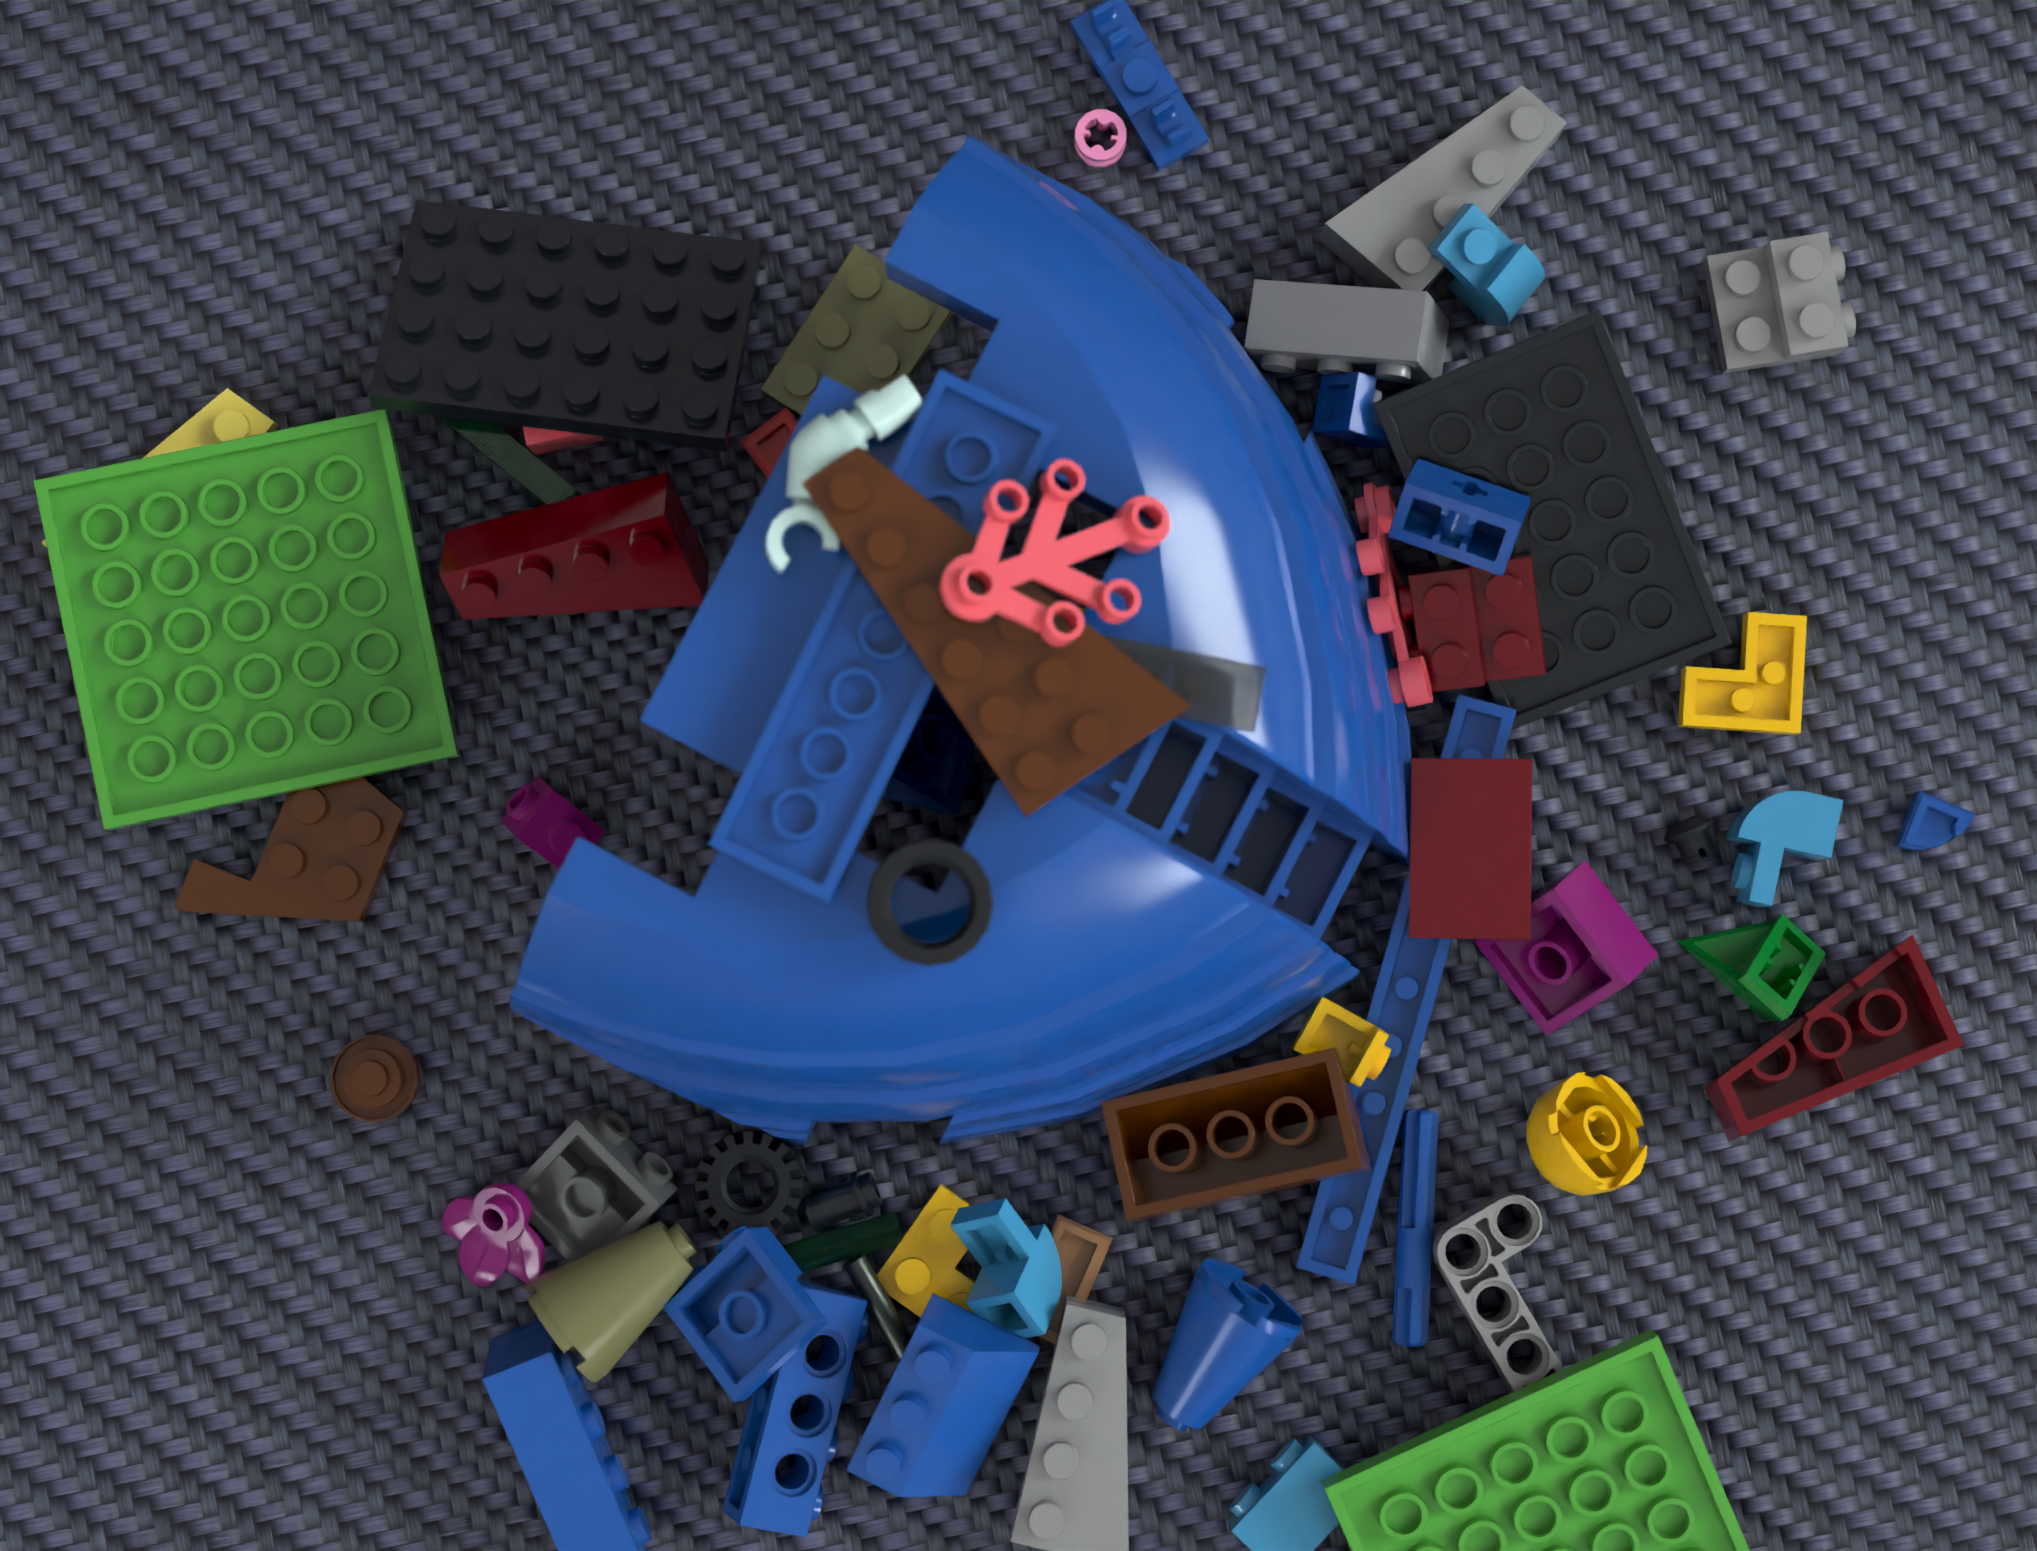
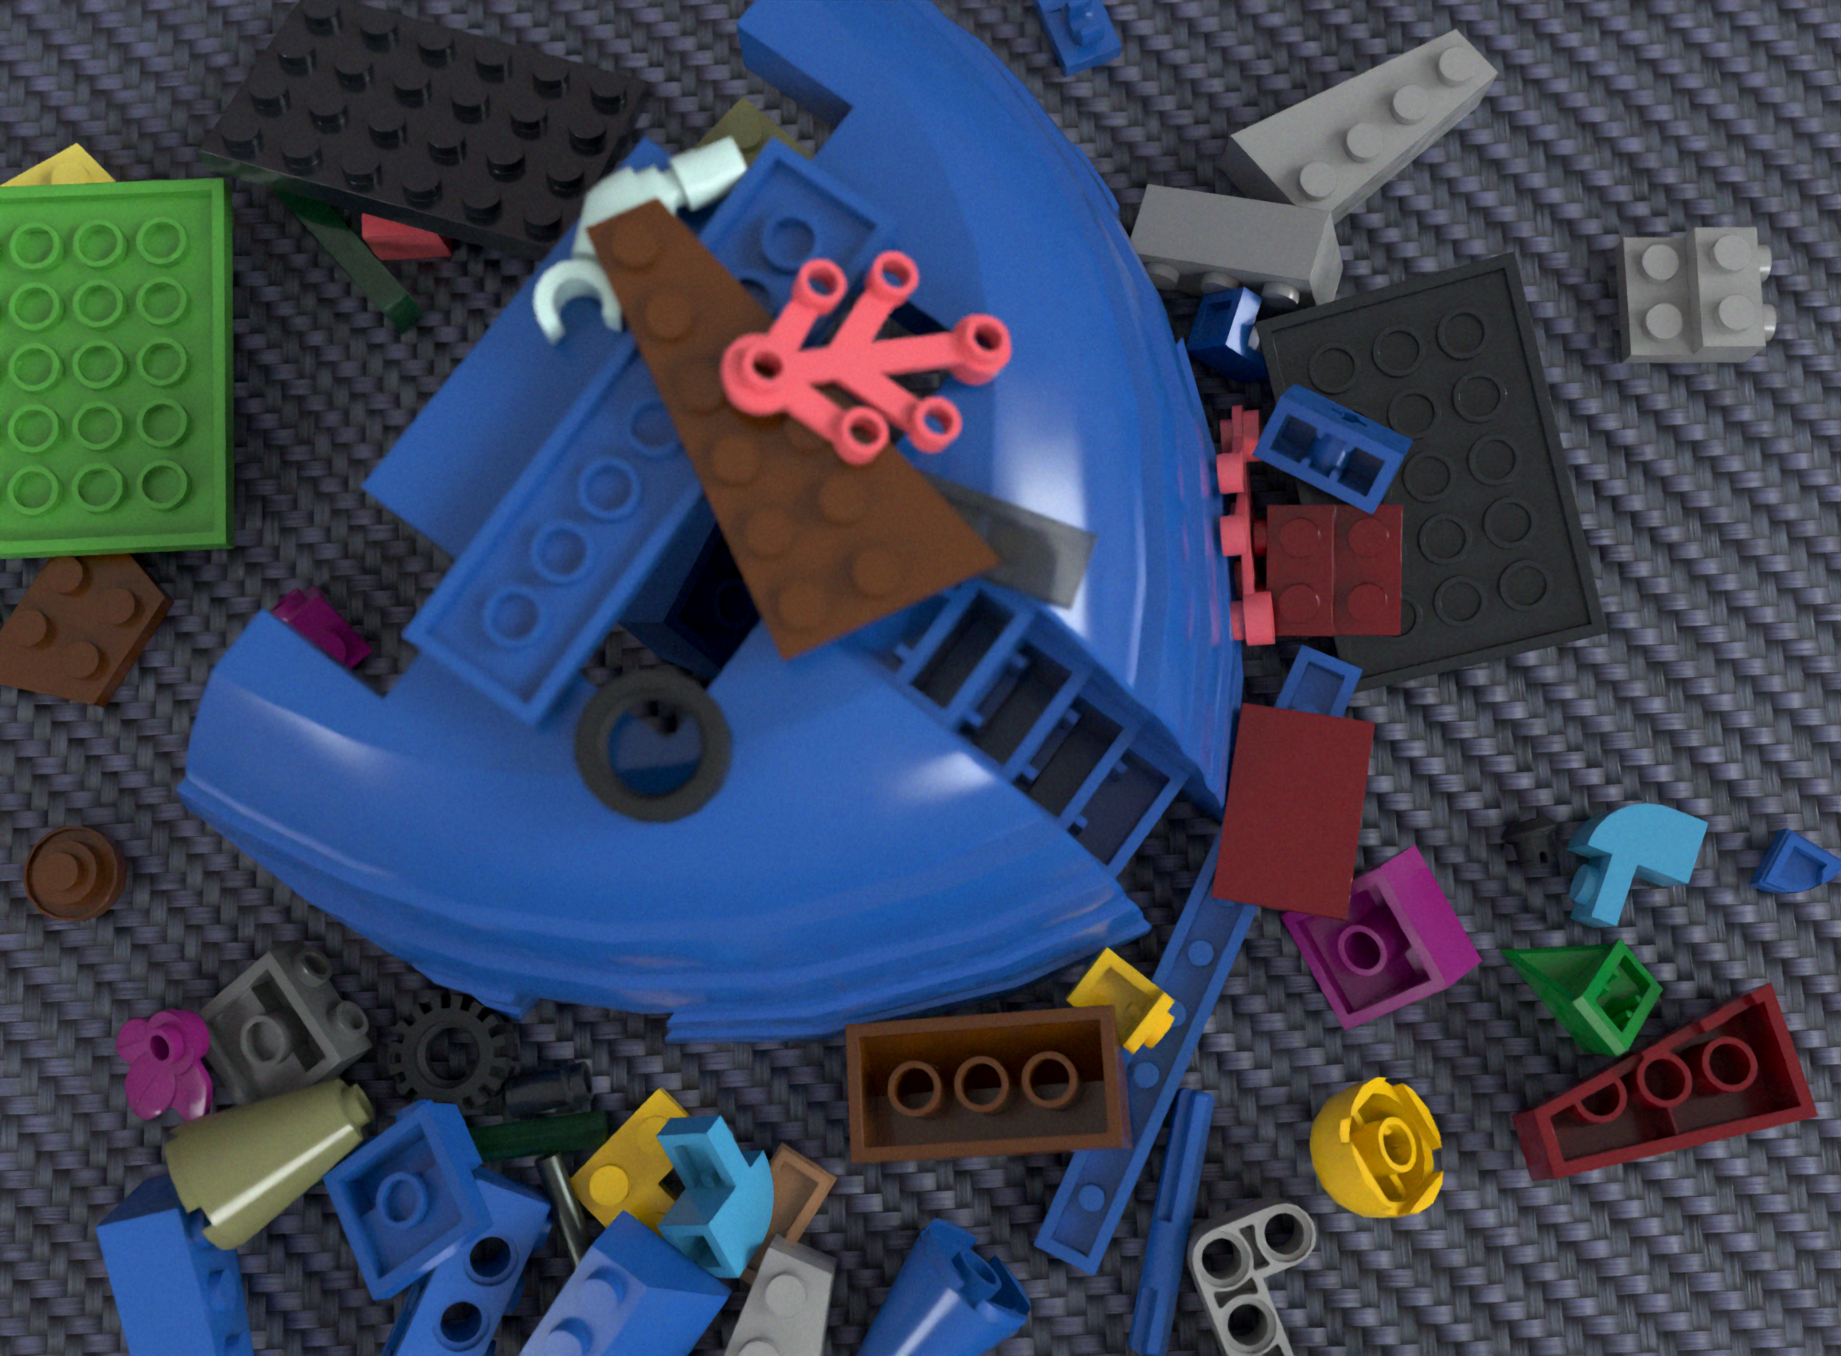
camera: 10 degrees right, 5 degrees down
dark red wedge [439,472,709,620] -> none
bright pink bush [1075,109,1127,167] -> none
dark azure brick [1427,203,1545,327] -> none
yellow plate [1678,612,1807,735] -> none

